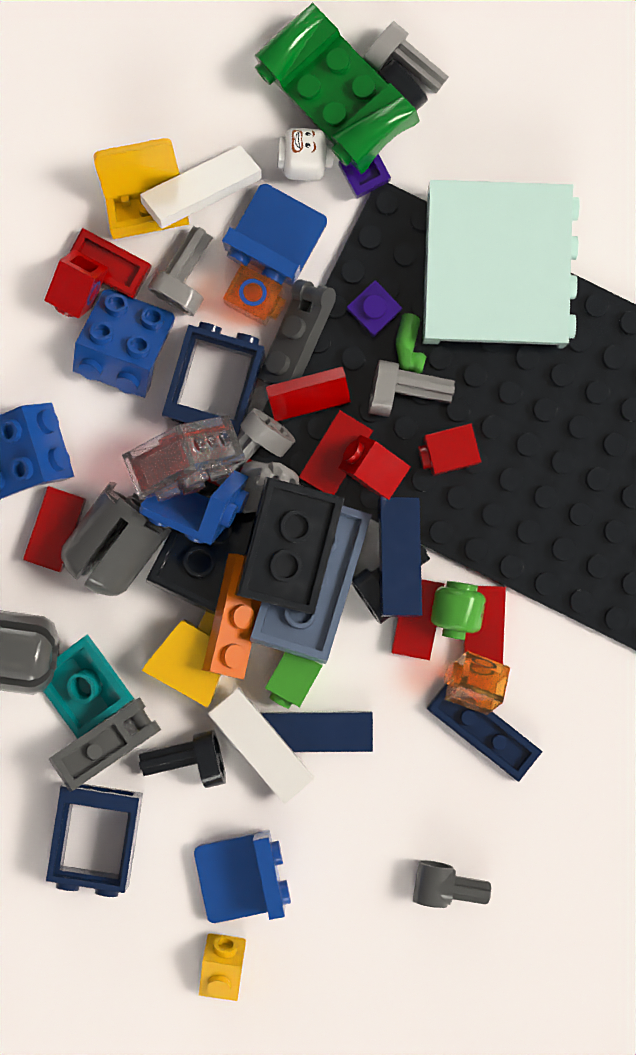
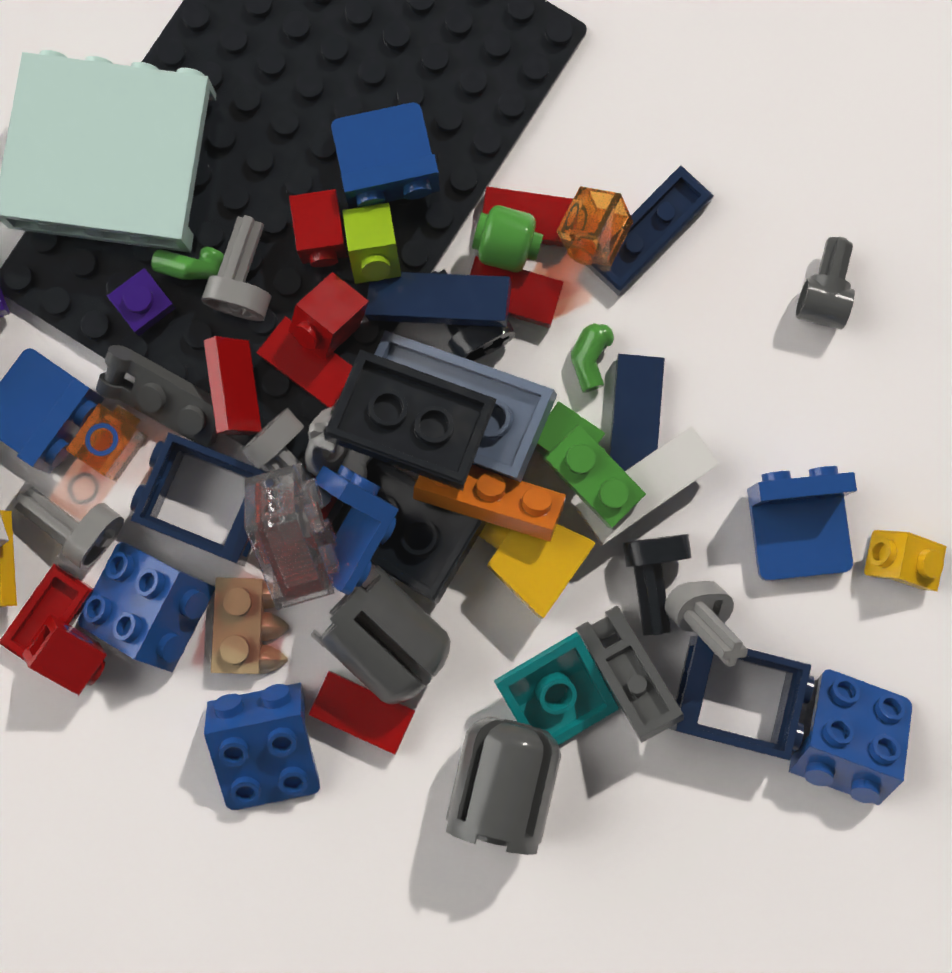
camera: 90 degrees left, 5 degrees down
none -> tan plate [211,577,291,674]
none -> blue bracket [331,102,440,209]
none -> lime brick [342,203,401,284]
none -> bright green plate [543,425,646,528]
none -> bright green arm [570,323,614,393]
none -> light grey piece [665,581,748,667]
none -> blue bracket [789,669,912,806]

